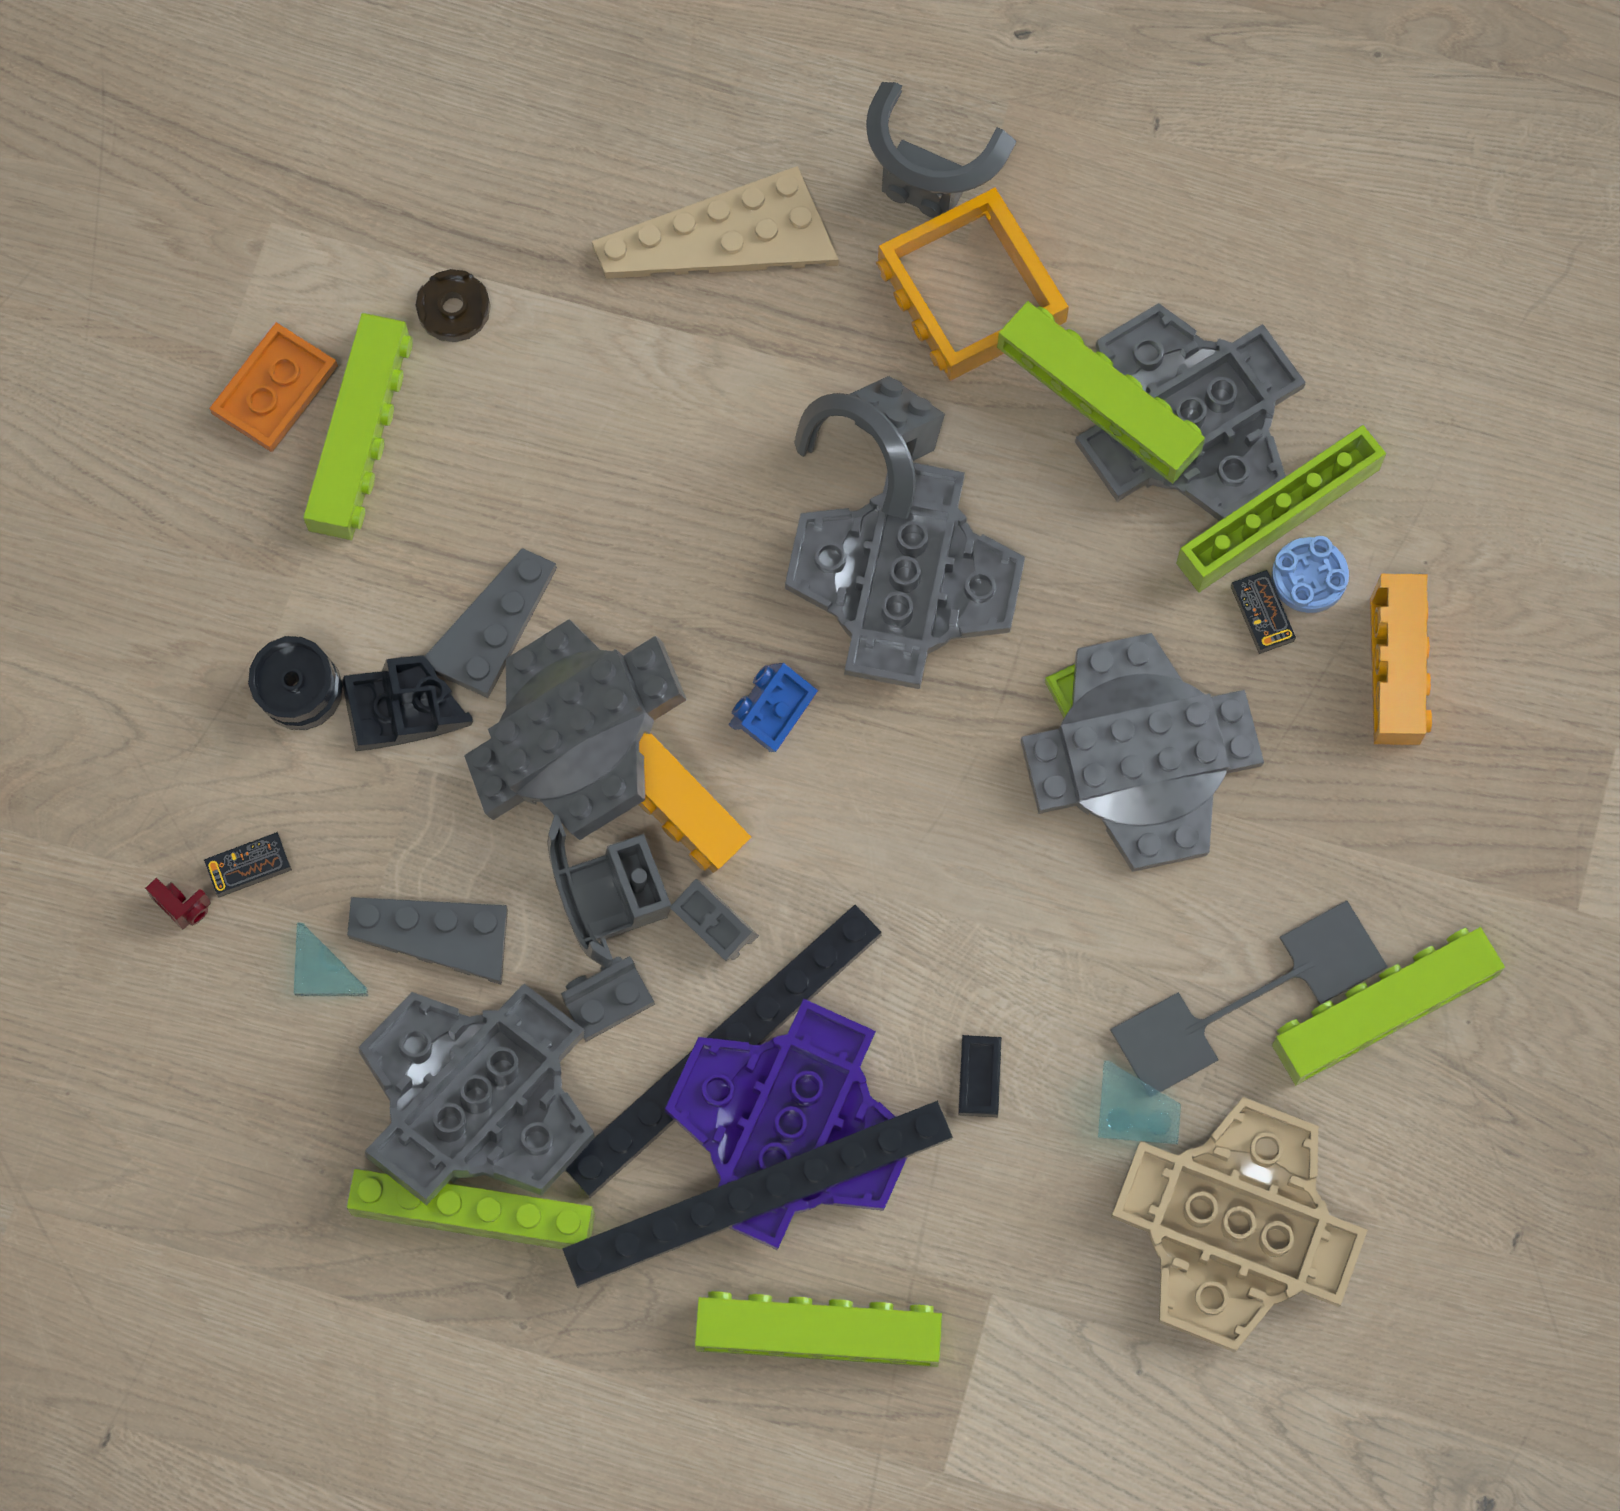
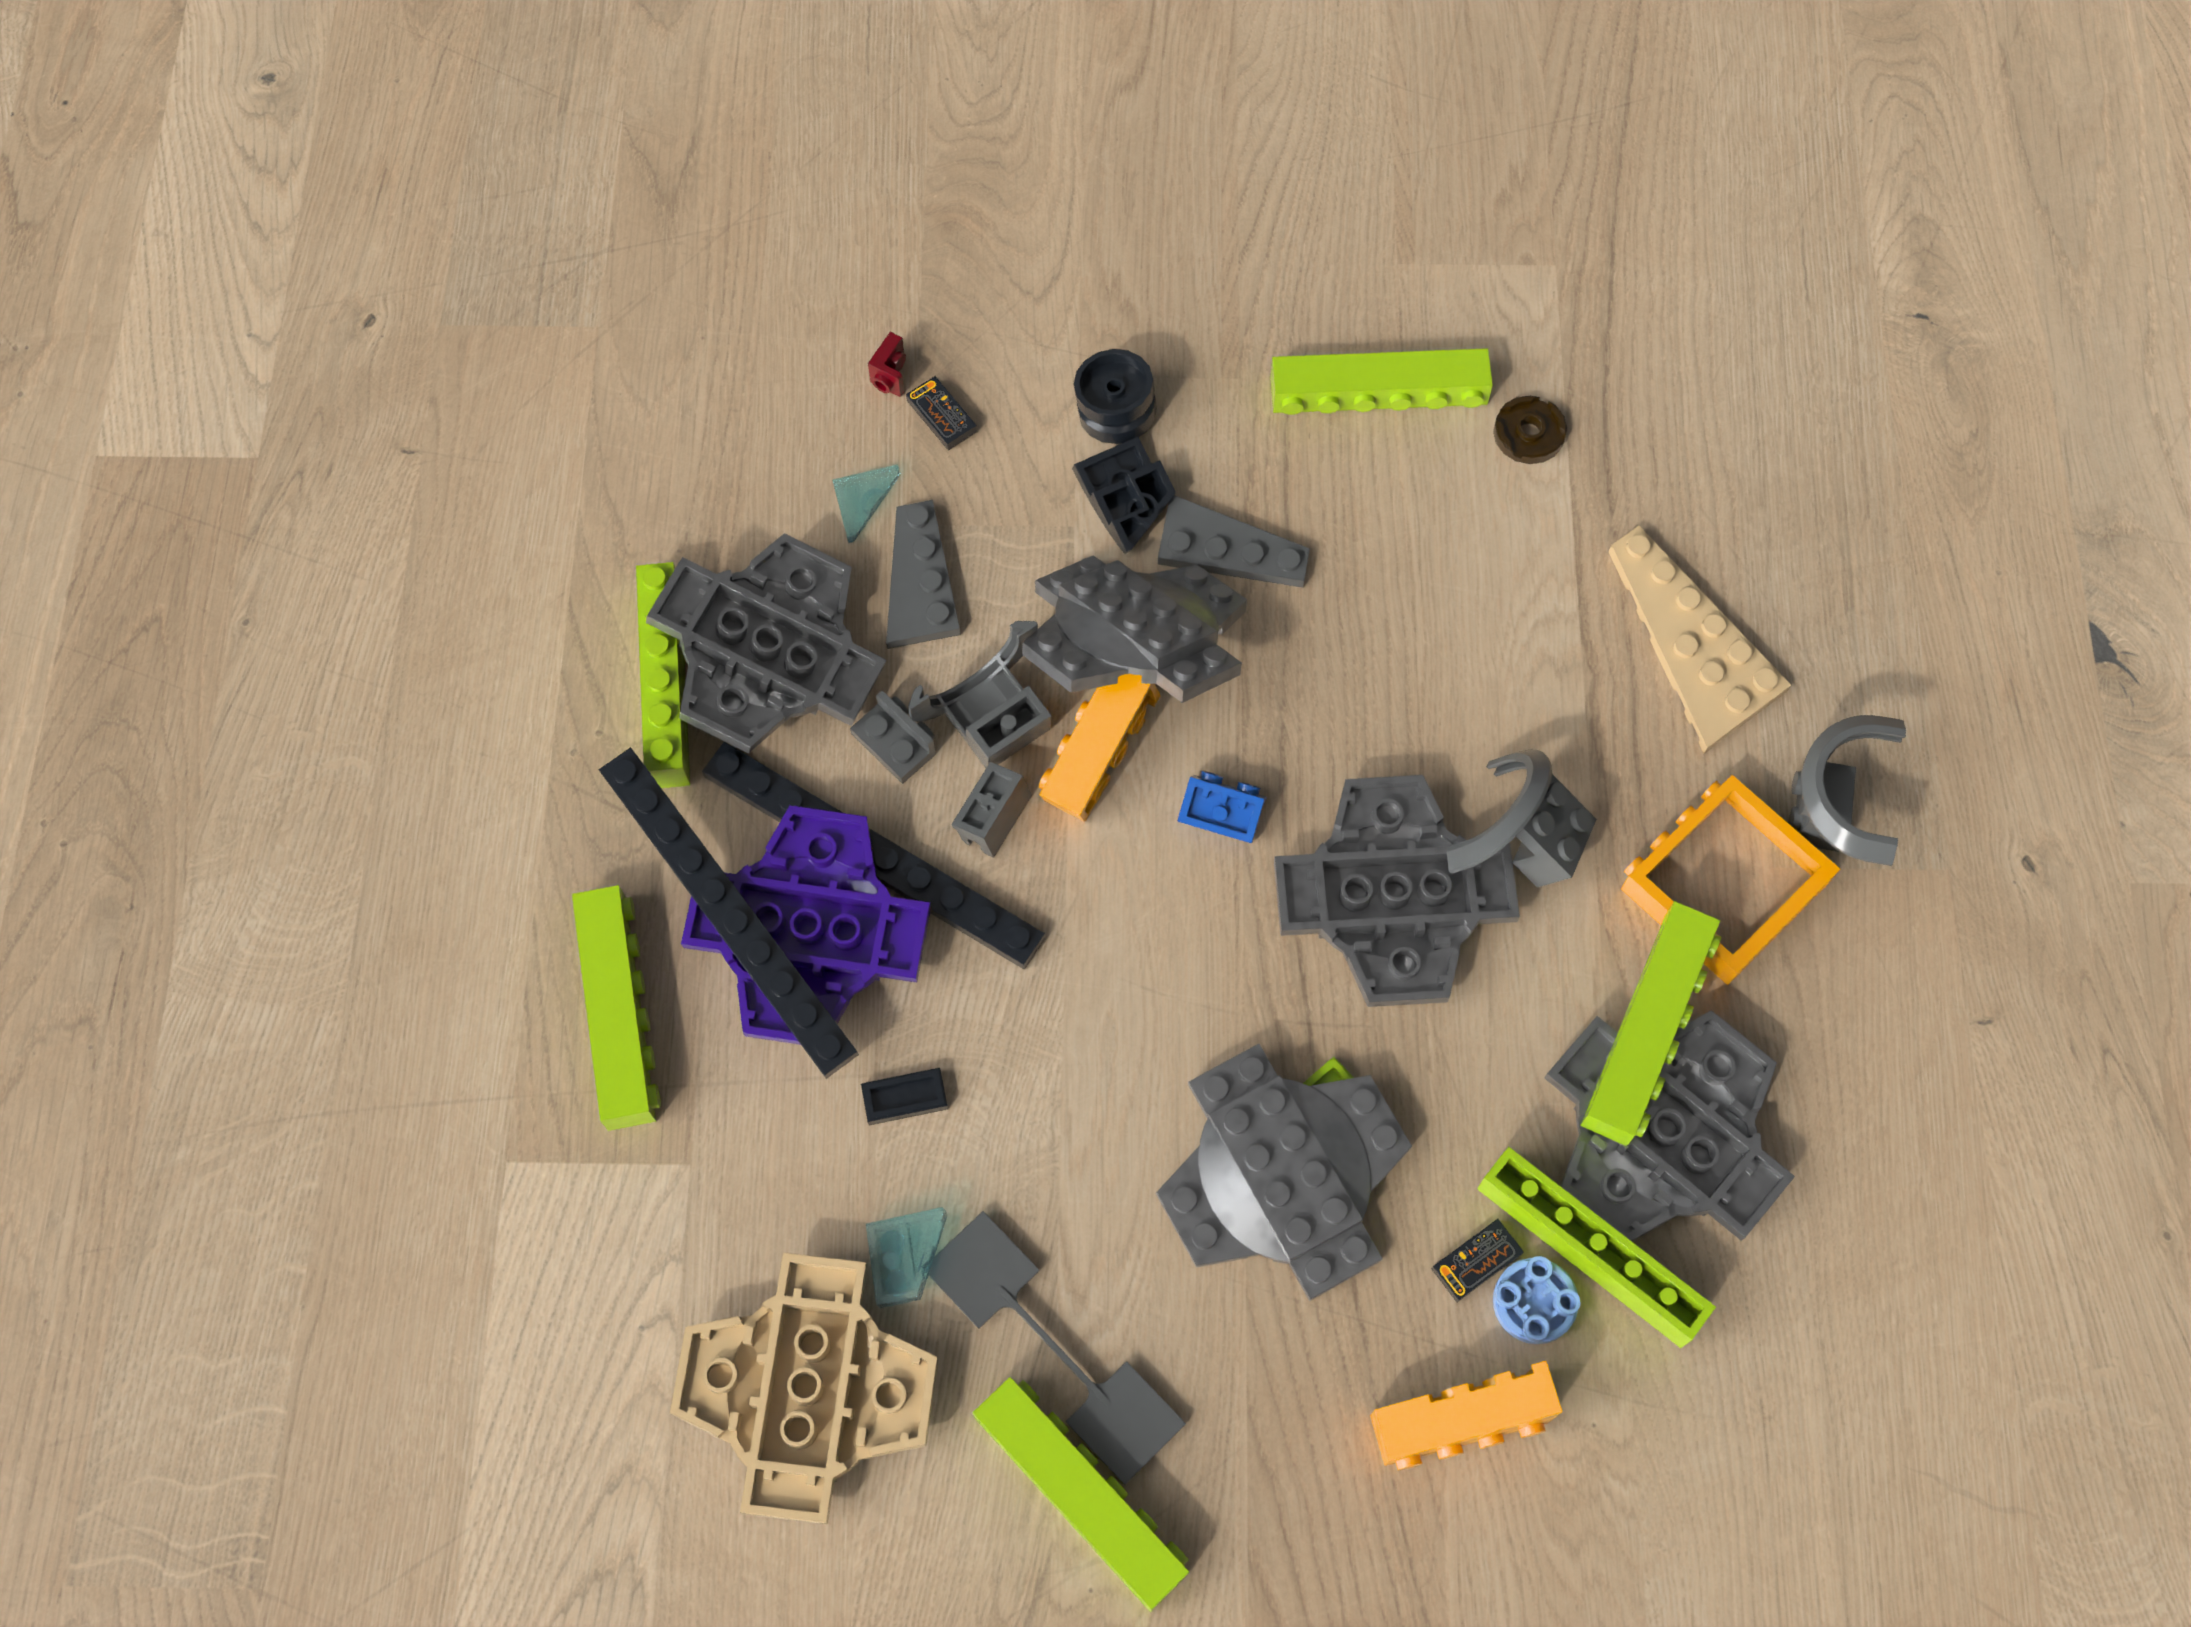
camera: 75 degrees right, 5 degrees down
orange plate [209,322,338,452] -> none

